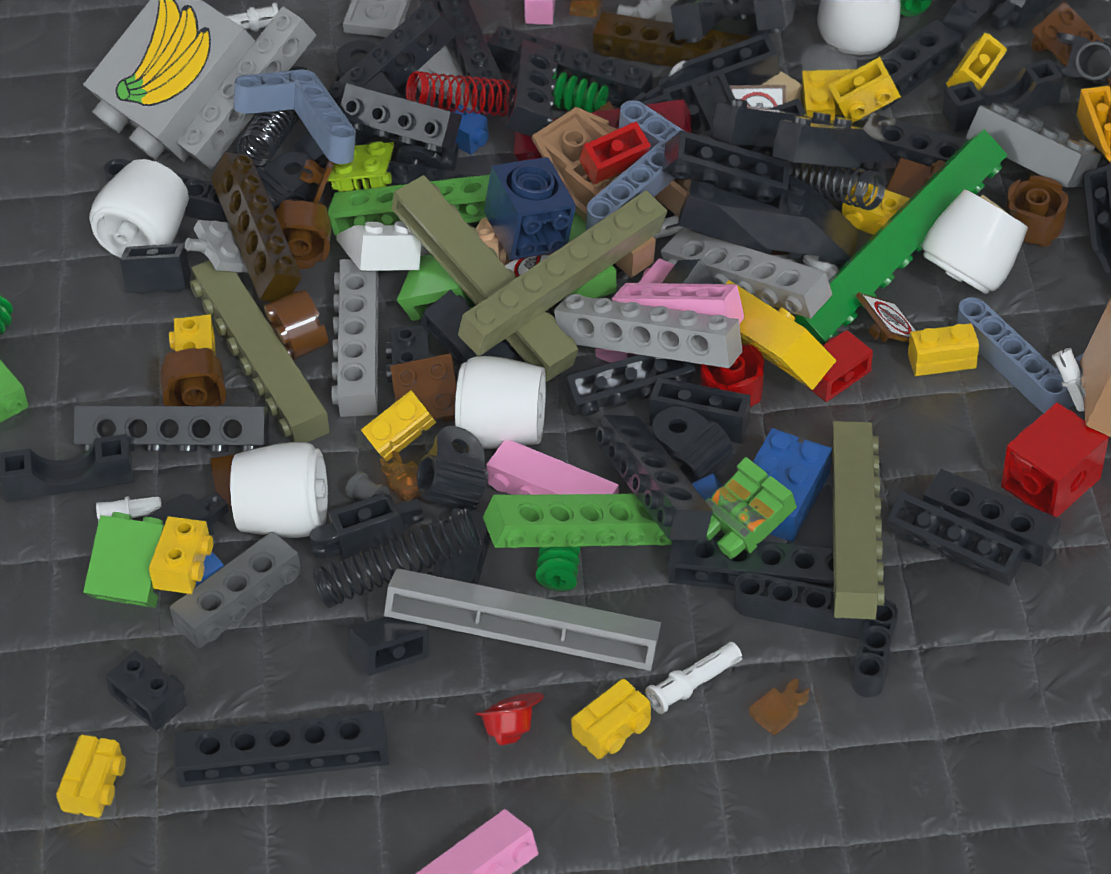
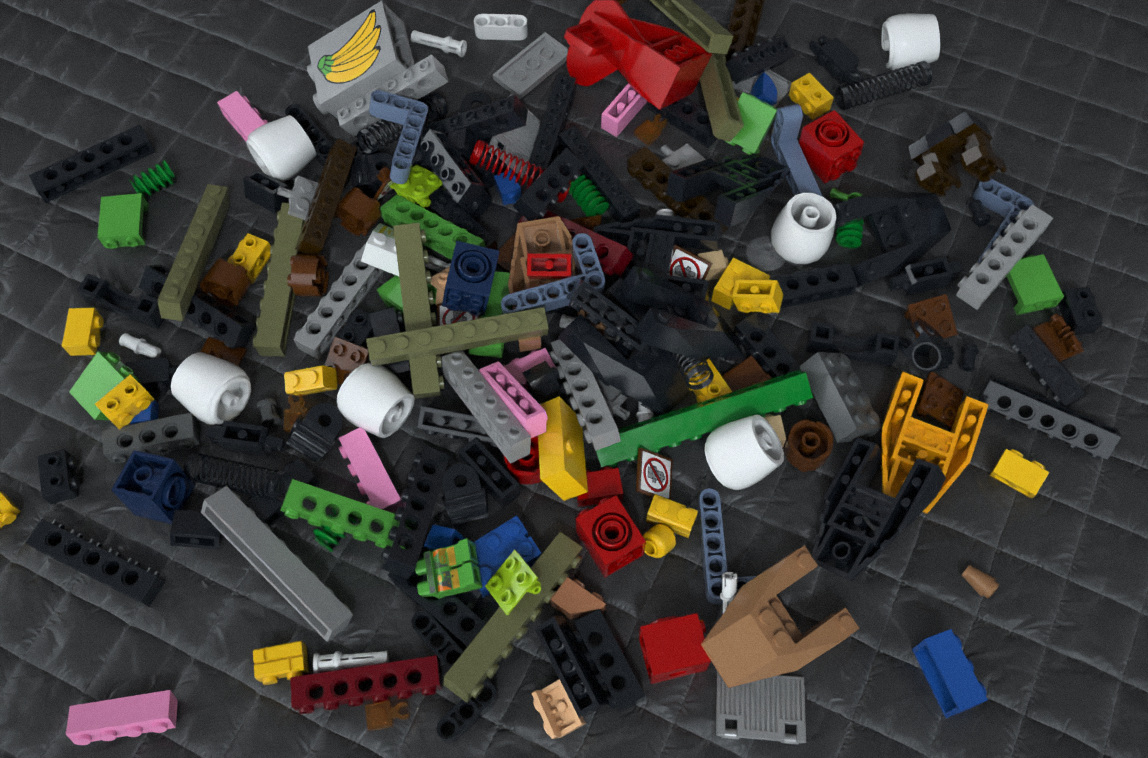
camera: 30 degrees right, 15 degrees up
red piece [475,692,544,745] -> none
yellow brick [946,33,1007,90] -> none
none -> yellow brick [62,308,104,356]
none -> dark blue brick [111,450,195,524]
none -> olive brick [157,184,230,321]
none -> bright pink brick [217,91,268,141]
none -> dark red brick [290,655,442,714]
none -> lime hinge [485,549,541,615]
none -> light nougat bracket [532,679,586,739]
none -> nougat slope [551,577,606,619]
none -> red brick [576,495,646,578]
none -> yellow head [643,524,676,558]

